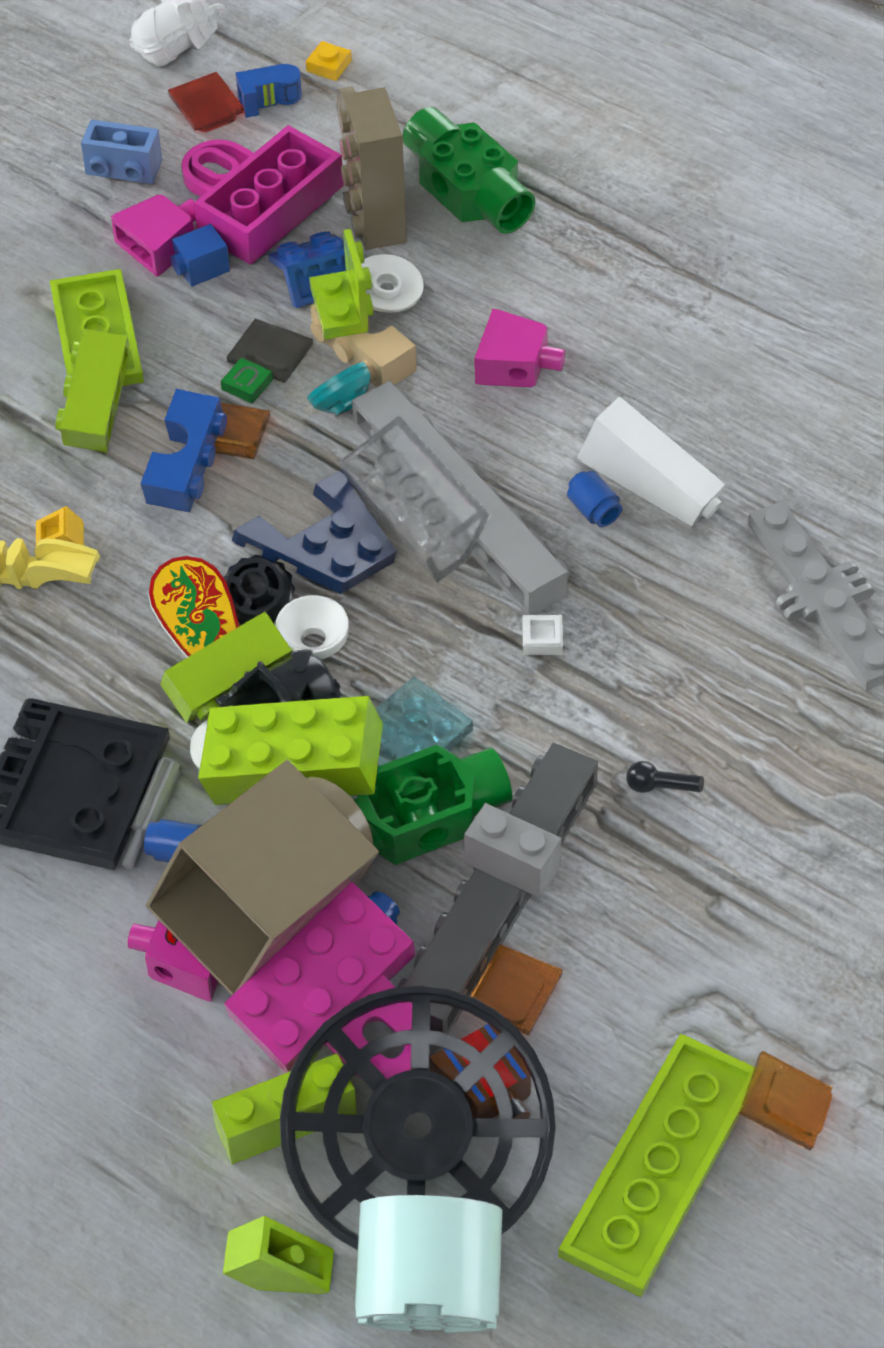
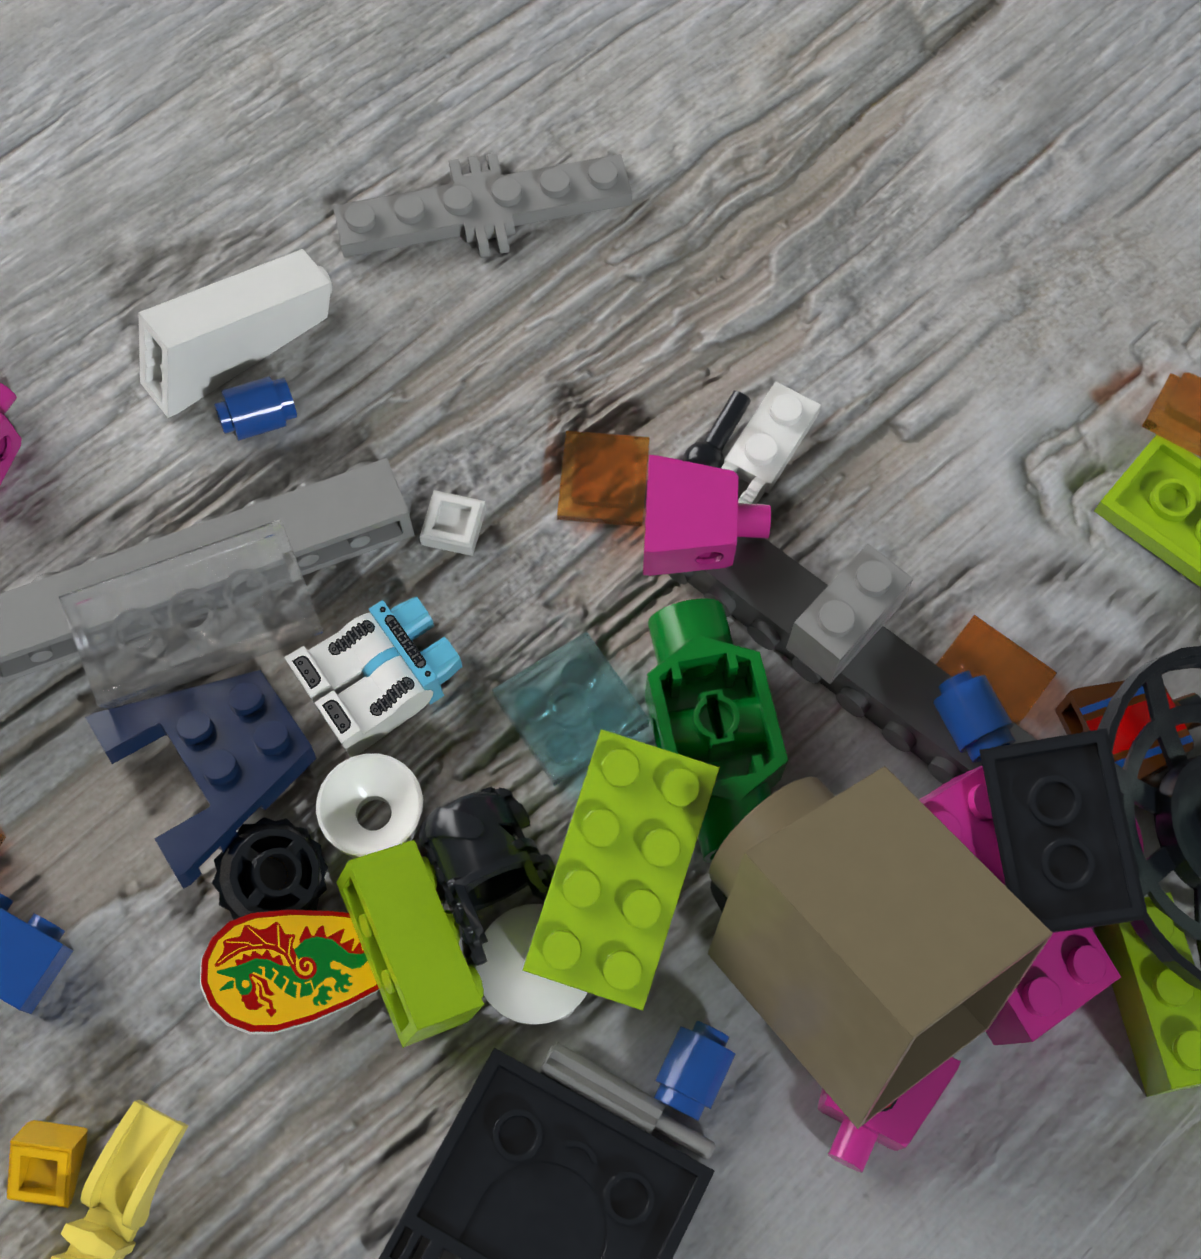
camera: 80 degrees left, 15 degrees up
none -> hips [284,596,463,758]
none -> clear orange piece [557,431,650,527]
none -> dark pink torso [643,455,771,576]
none -> white hinge [721,381,821,504]
none -> blue brick [933,671,1016,763]
none -> black tile [979,728,1149,933]

